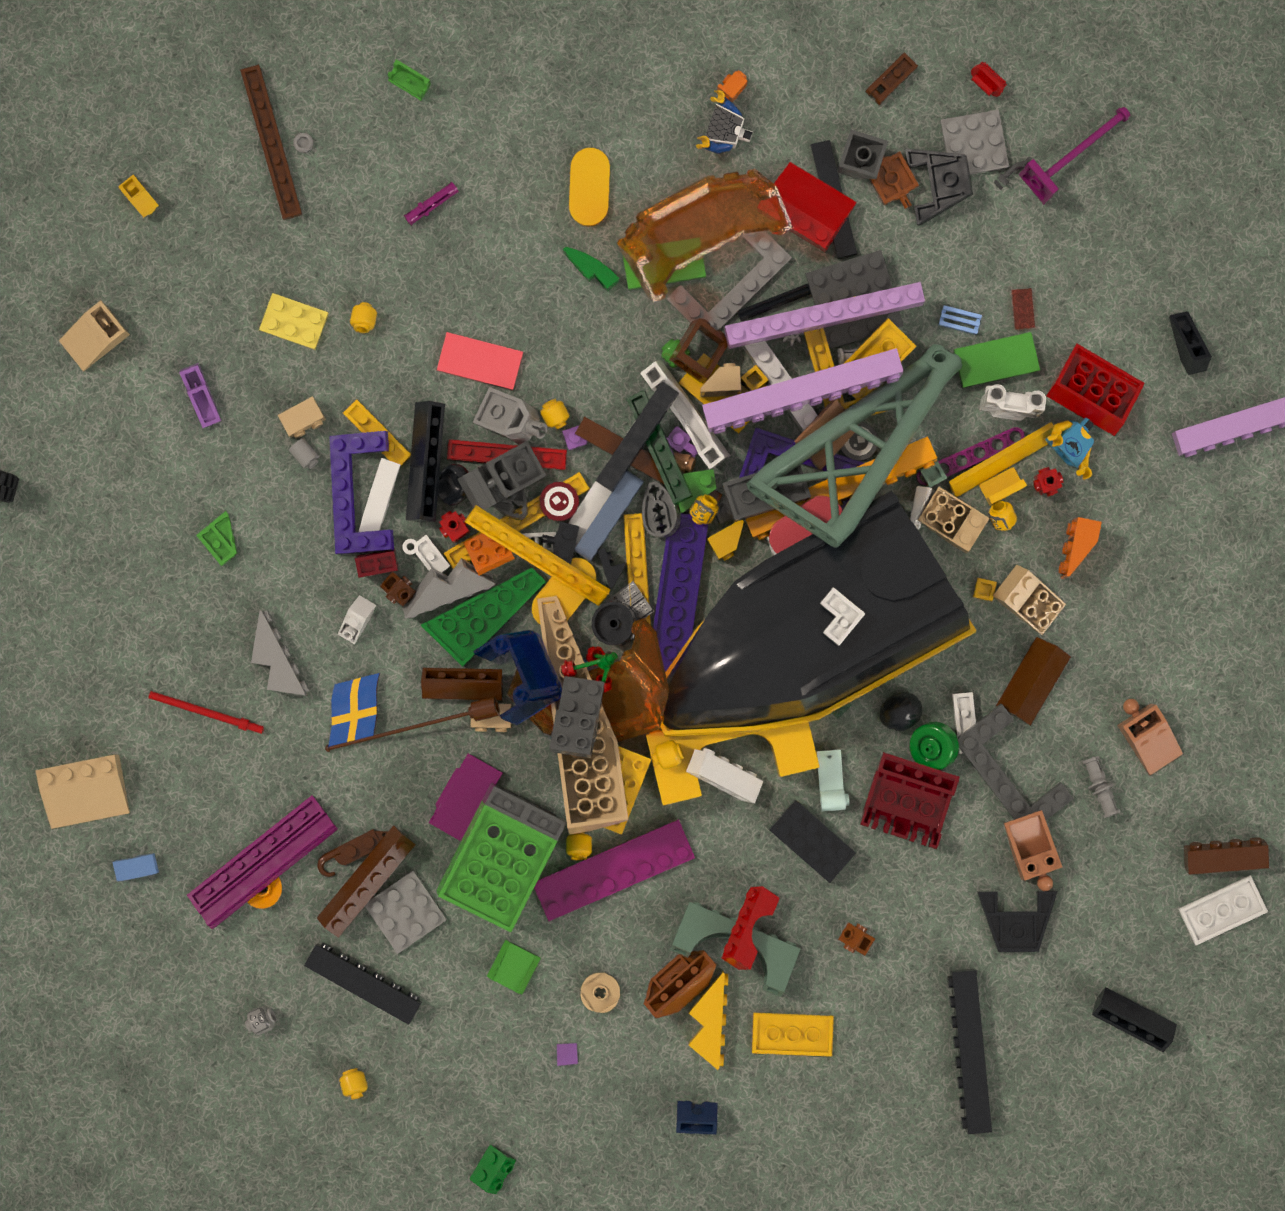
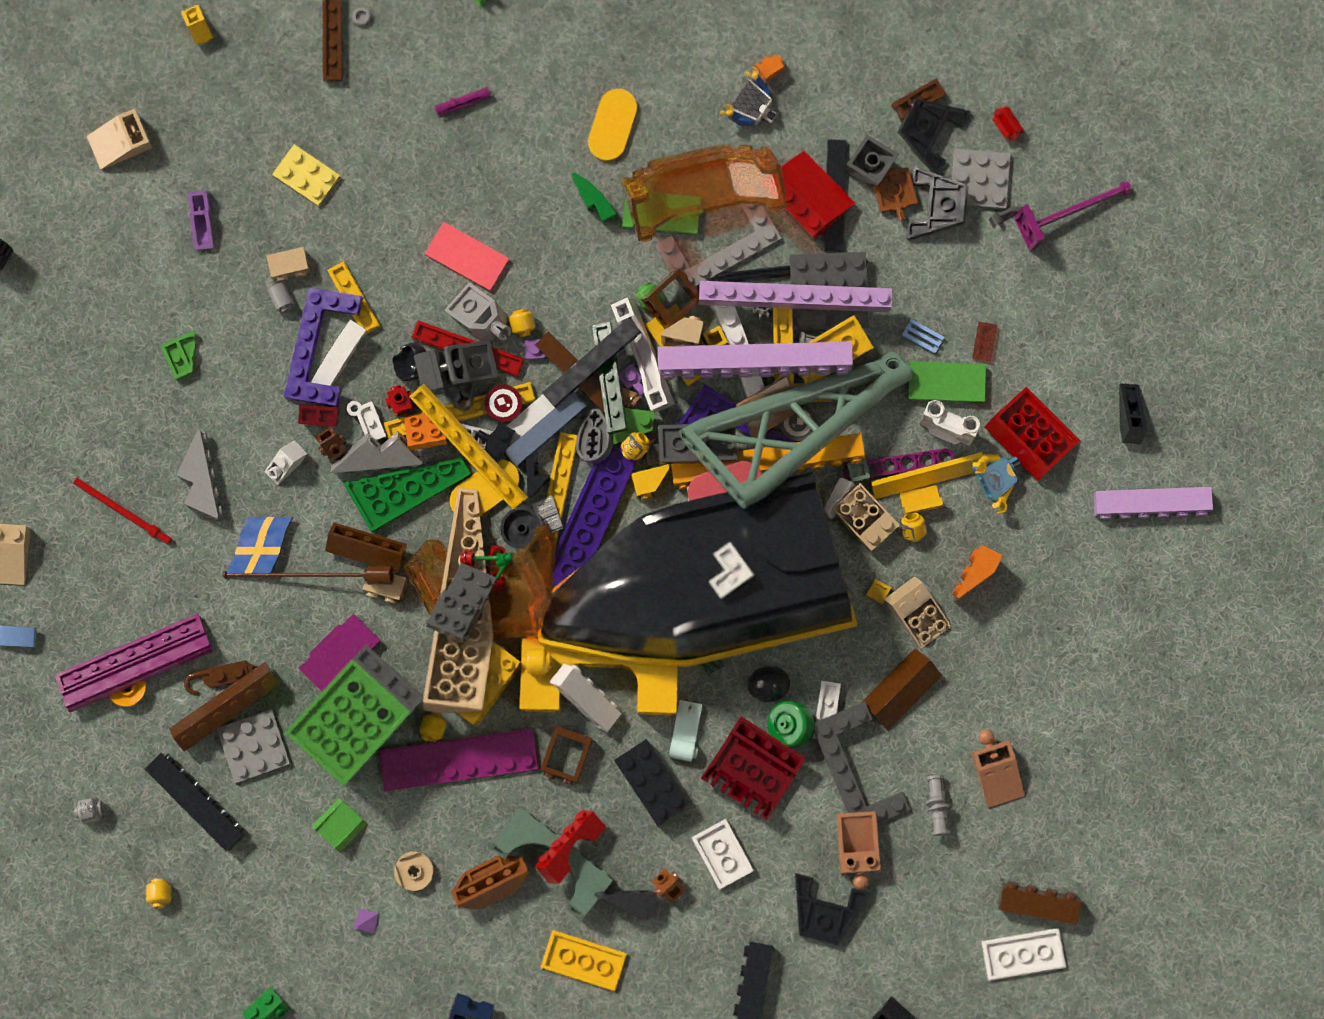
camera: 15 degrees right, 5 degrees down
yellow head [350,302,377,333] -> none
black brick [406,401,445,523] -> none
clear blue windscreen [473,630,562,725] -> none
yellow slope [688,971,728,1070] -> none
red brick [1033,467,1064,497] -> none
none -> reddish brown window [540,725,593,785]
none -> black slope [595,890,657,920]
none -> white plate [691,819,754,889]
none -> black wing [898,99,971,175]

